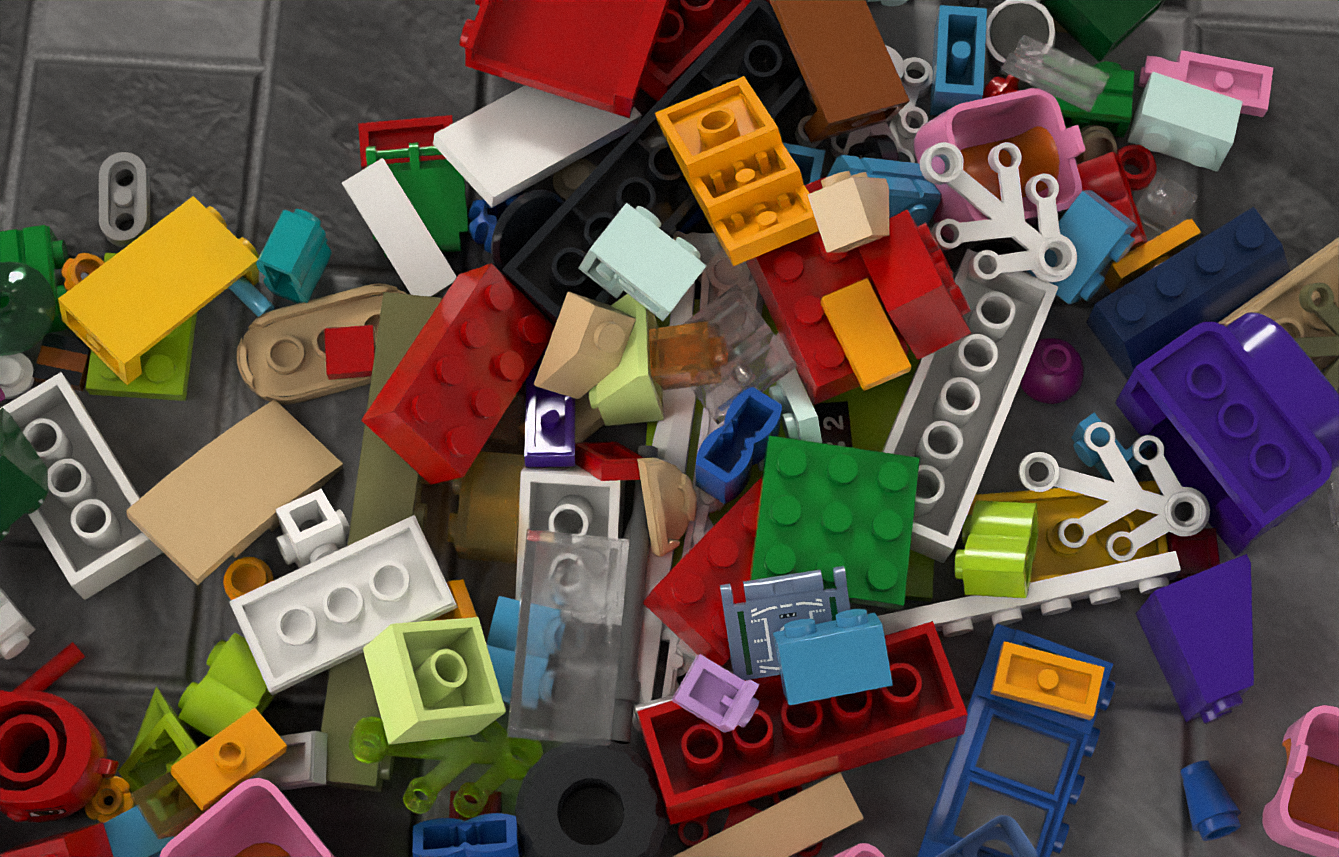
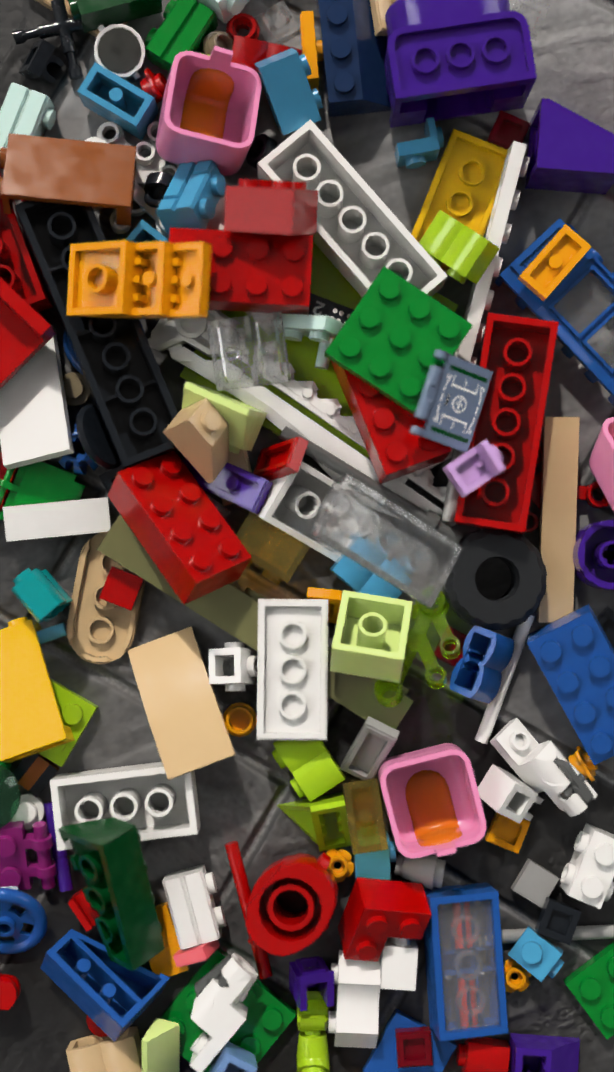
camera: 65 degrees left, 15 degrees up
light orange plate [171,708,287,812] -> none
light aqua brick [578,203,707,321] -> none
tan tile [637,457,697,557] -> none
clear orange brick [649,321,728,390] -> none
blue brick [695,386,782,504] -> none
dark azure brick [773,609,893,705] -> none
tan slope [807,171,889,253] -> none
light orange tile [820,278,911,391] -> none
white plant [920,142,1077,283] -> none
clear slope [1001,34,1112,112] -> none
white plant [1018,422,1210,561] -> none
magenta brick [1020,338,1084,404] -> none

